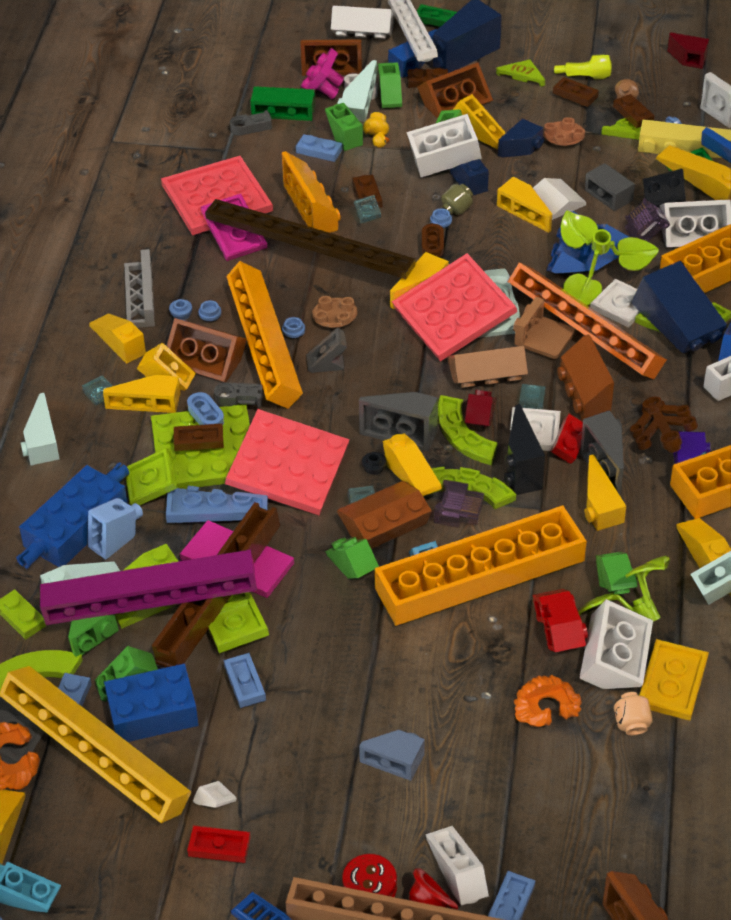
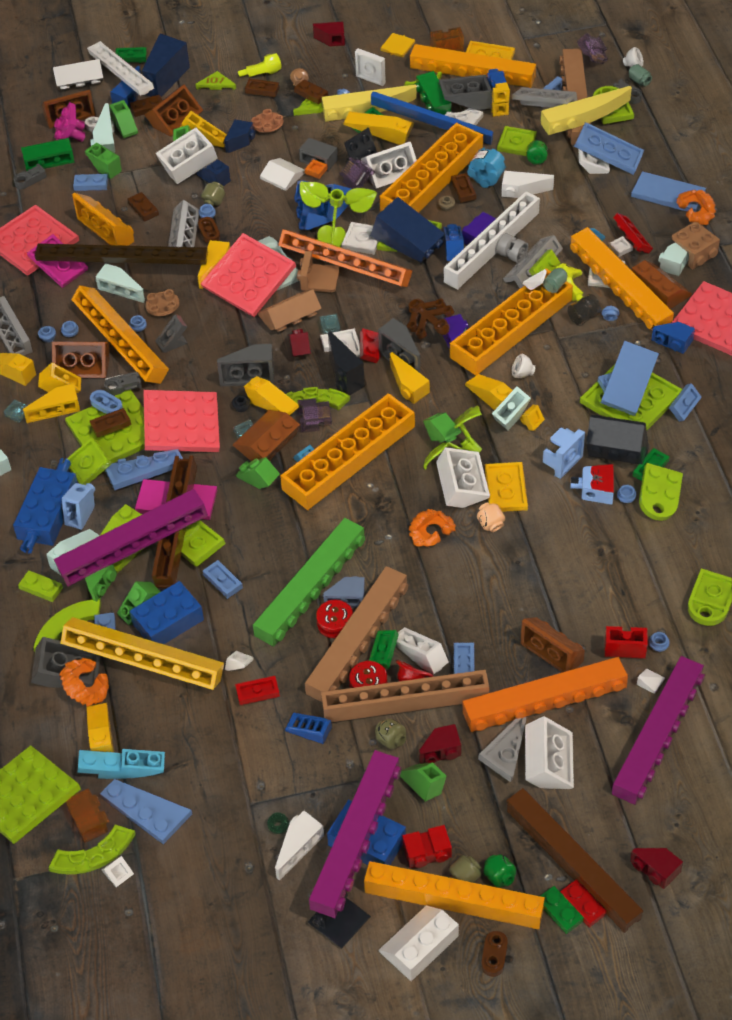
camera: 20 degrees left, 5 degrees up
clear light blue plate [354,195,381,223] -> none
yellow animal [363,112,390,148] -> none
lime tile [438,395,498,465] -> none
yellow slope [497,177,552,233] -> none
red brick [532,589,588,652] -> none
dark orange slope [557,334,614,421] -> none
none -> light aqua slope [96,263,145,303]
none -> light grey fence [168,200,200,247]
none -> bright green brick [253,518,365,647]
none -> orange plate [305,159,327,179]
none -> medium nougat brick [305,566,409,702]
none -> red head [316,600,353,638]
none -> green plate [369,630,399,668]

